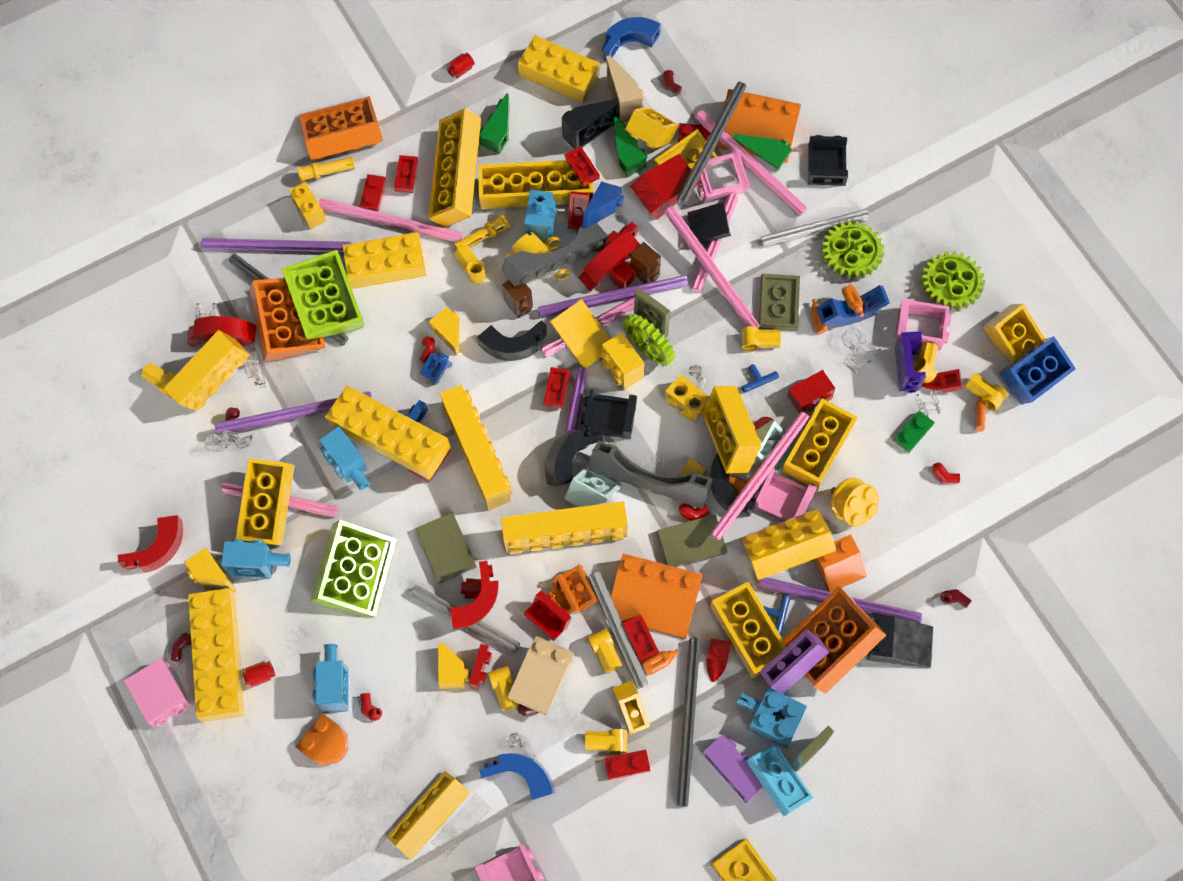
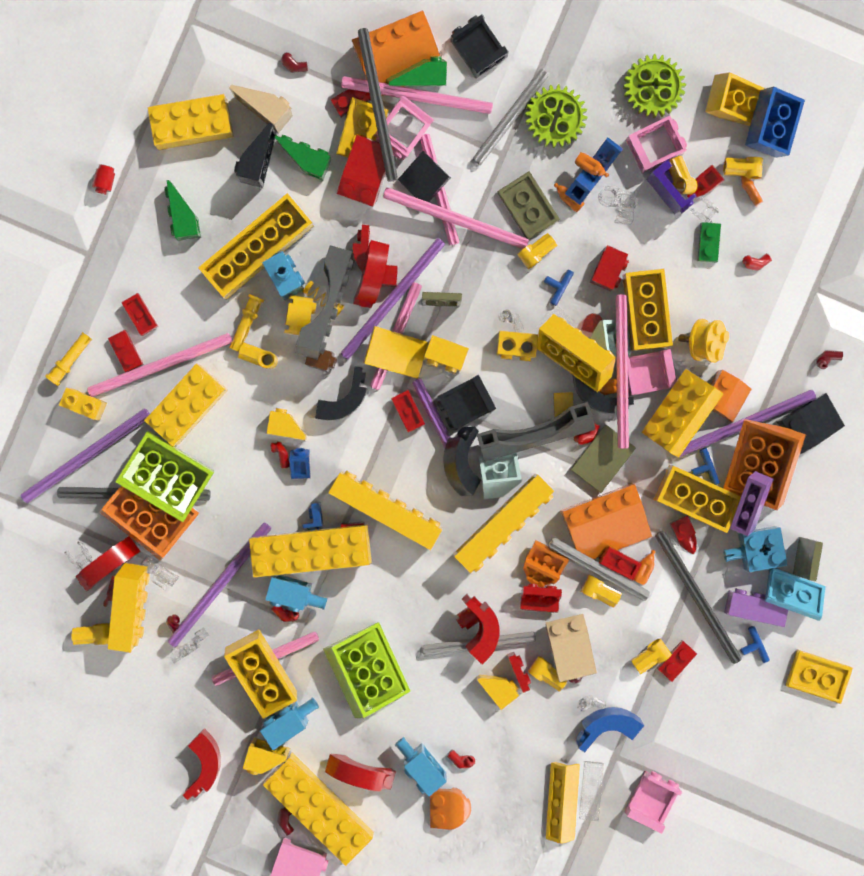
camera: 40 degrees left, 20 degrees up
red brick [242,661,276,688] -> none
orange slope [299,96,383,160] -> none
olive tile [415,512,477,584] -> none
yellow brick [428,108,481,227] -> none
red plate [564,146,600,187] -> none
red plate [567,191,590,231] -> none
blue slope [582,181,624,228] -> none
blue arch [602,17,661,61] -> none
yellow slope [612,680,650,735] -> none
lime gear [622,313,676,367] -> none
yellow brick [625,106,679,149] -> none
reddish brown brick [630,242,661,284] -> none
none -> red arm [271,606,300,622]
none -> red arch [325,754,396,791]
none -> blue piece [740,626,770,663]

